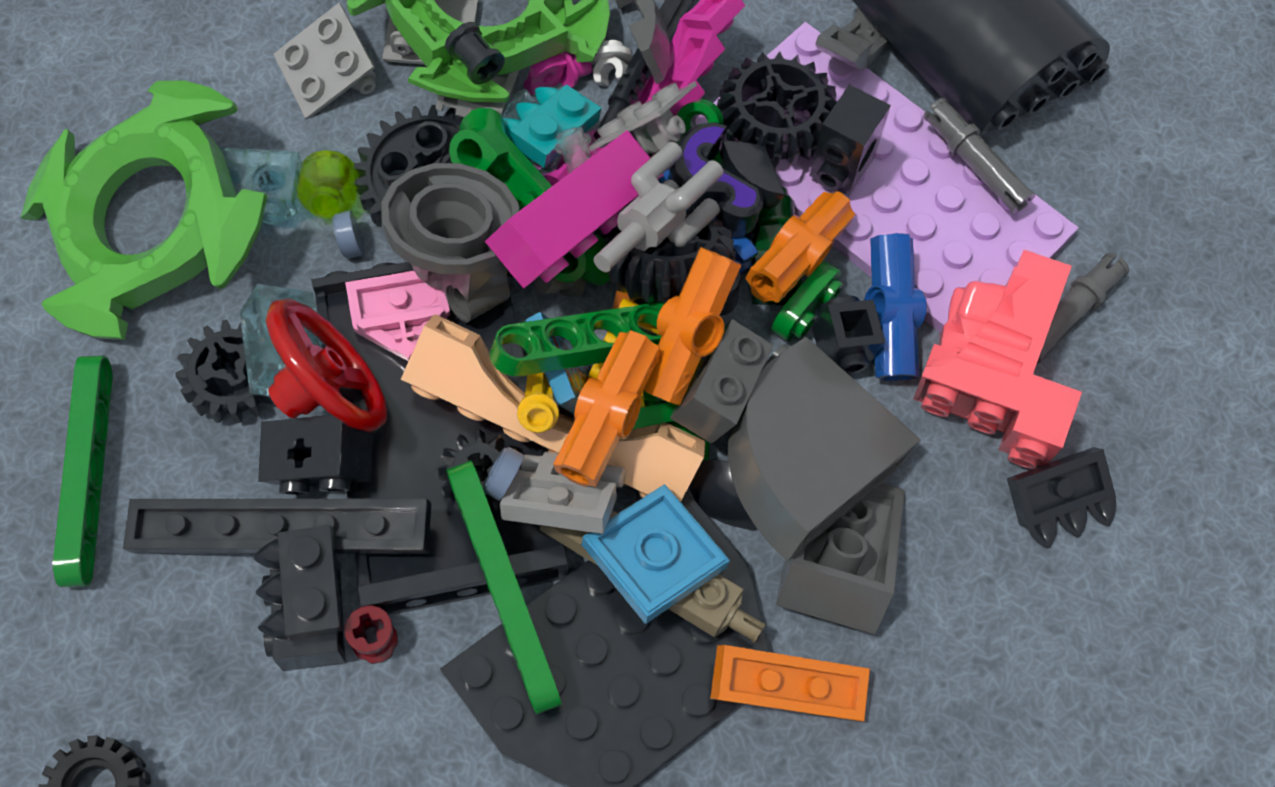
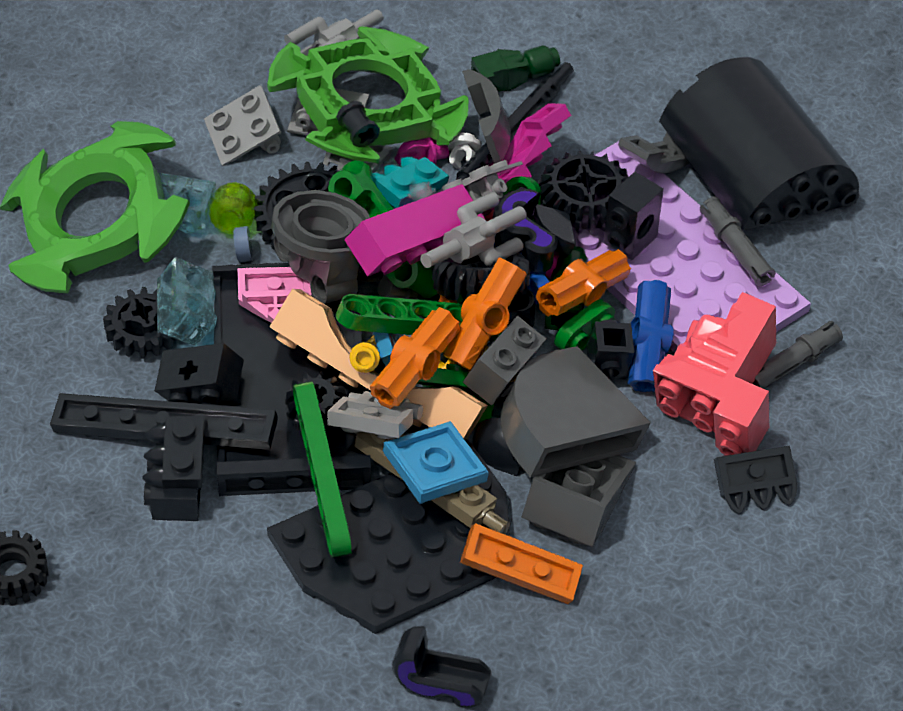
camera: 10 degrees right, 15 degrees down
green beam [53,355,113,588] -> none
red piece [265,298,387,432] -> none
dark red bush [344,606,398,664] -> none
sand blue tile [482,446,524,501] -> none

